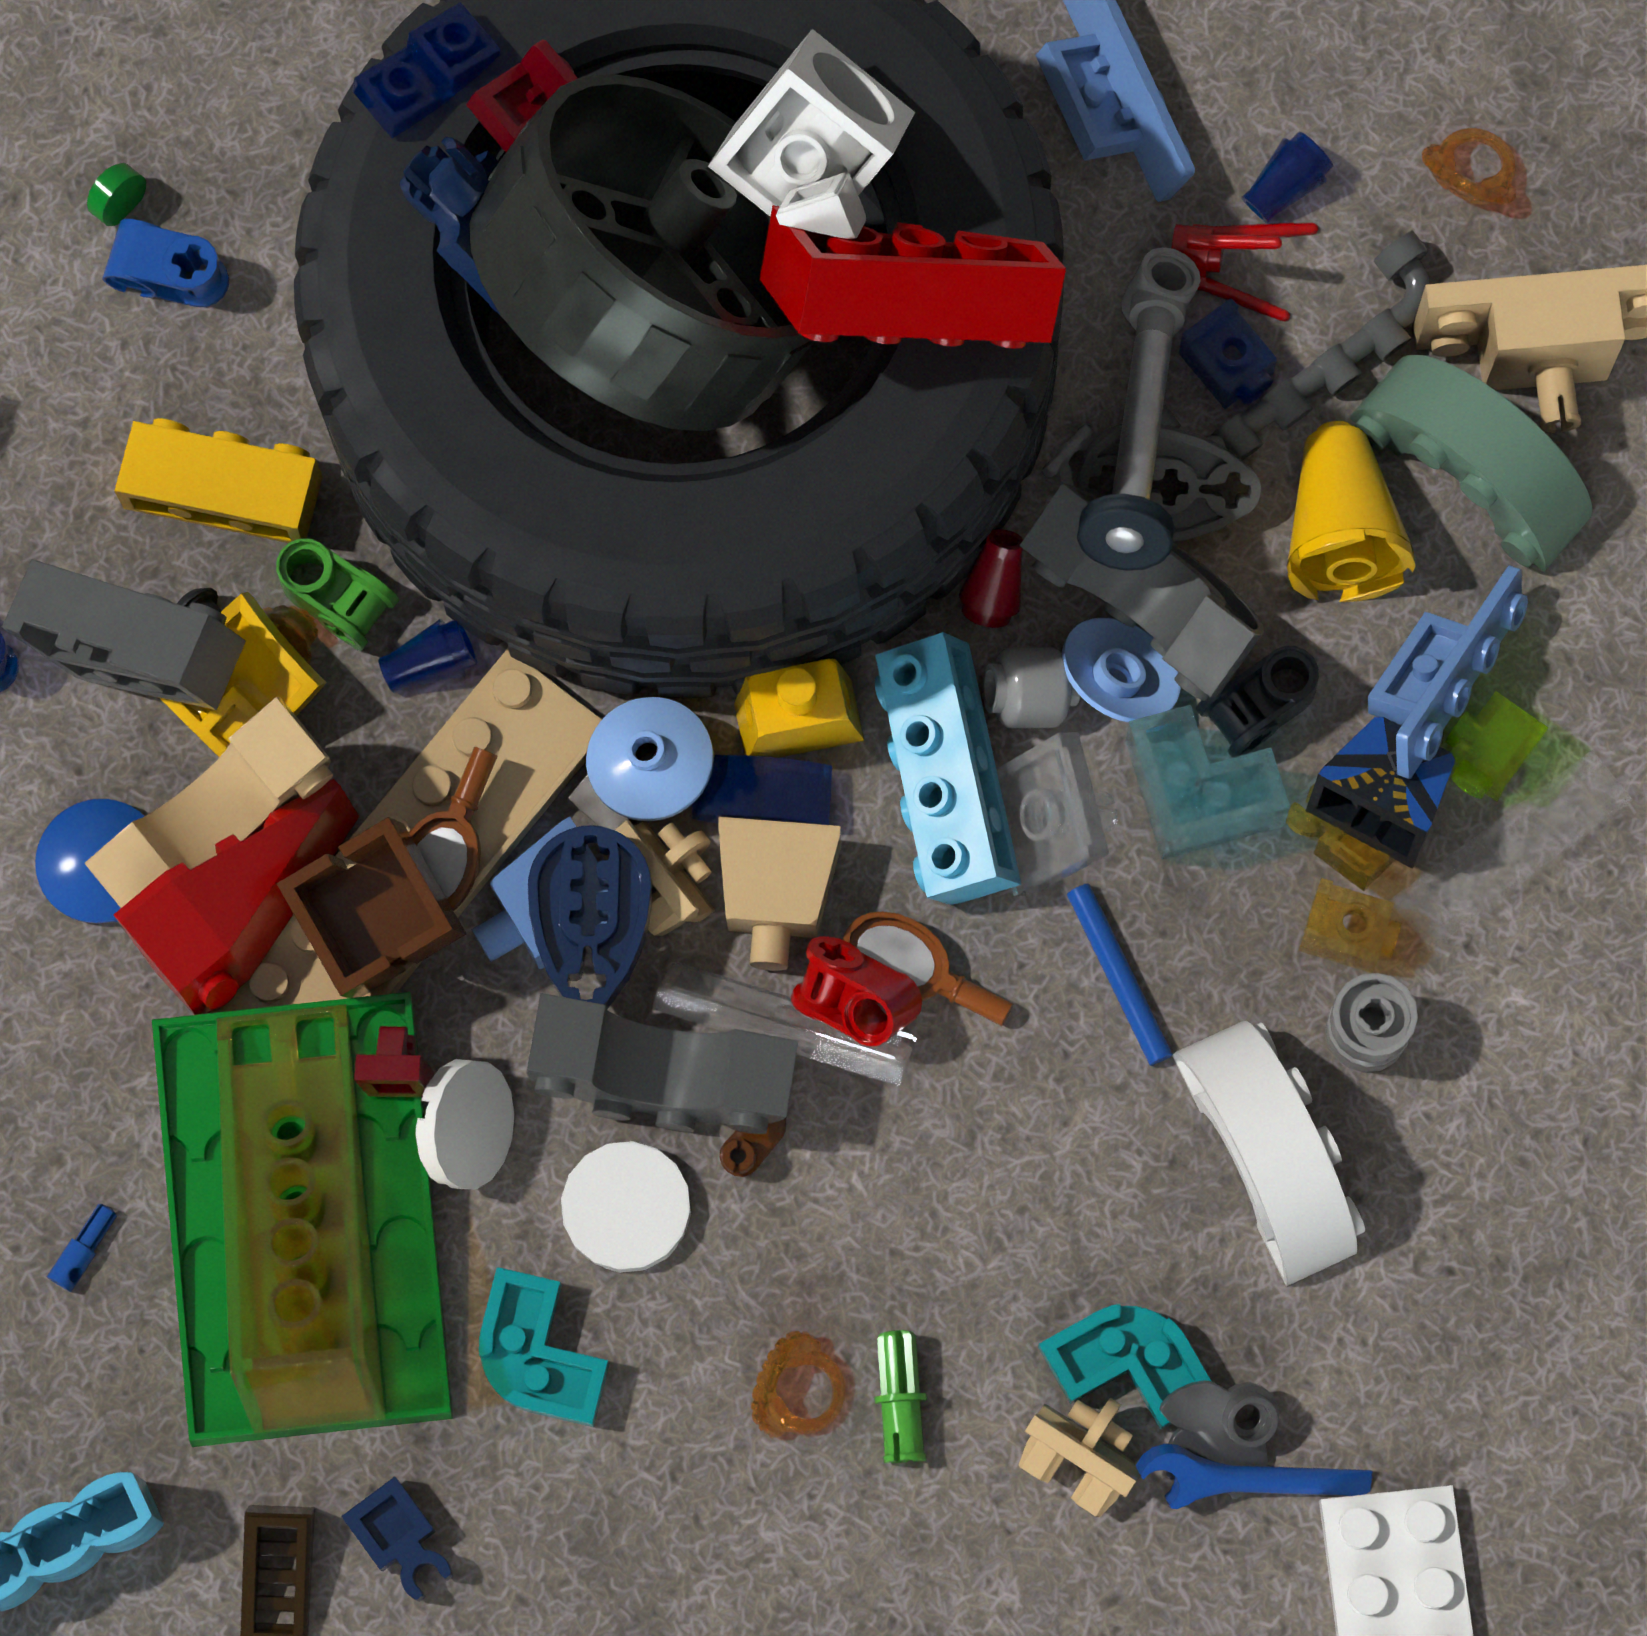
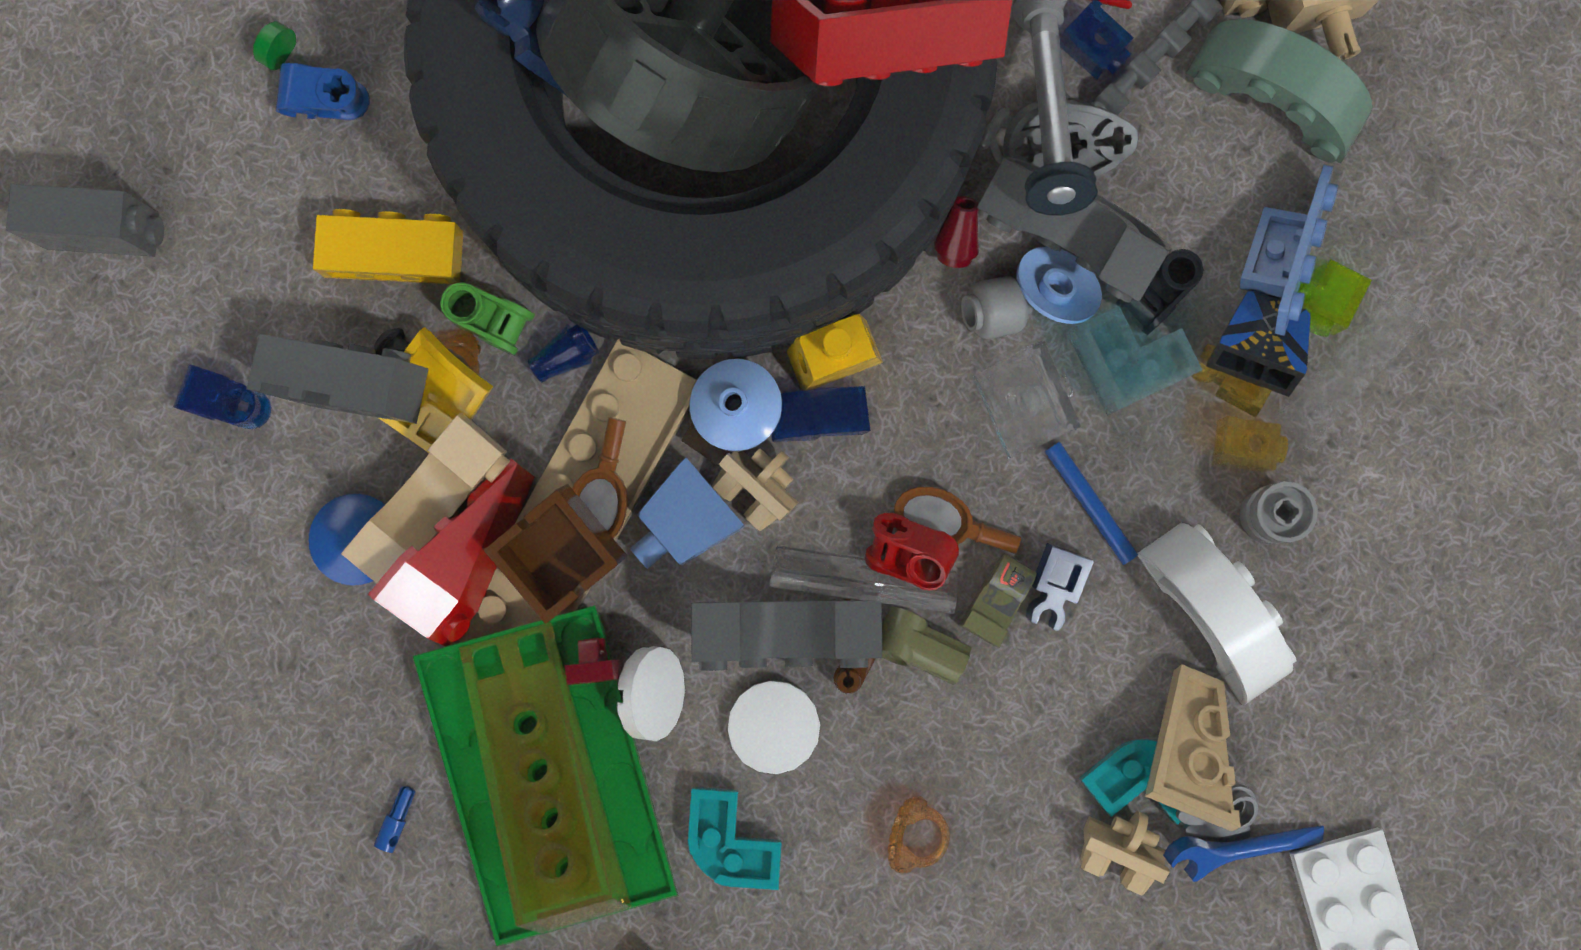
camera: 15 degrees left, 10 degrees up
dark blue piece [528,825,653,1009] -> none
tan torso [718,817,841,971] -> none
bright green axle [874,1330,927,1463] -> none
medium azure brick [875,632,1022,905] -> none
yellow cone [1287,421,1416,602] -> none
none -> olive piece [882,606,972,685]
none -> olive leg [959,553,1037,648]
none -> plate [1026,543,1094,631]
none -> tan wing [1145,664,1241,831]

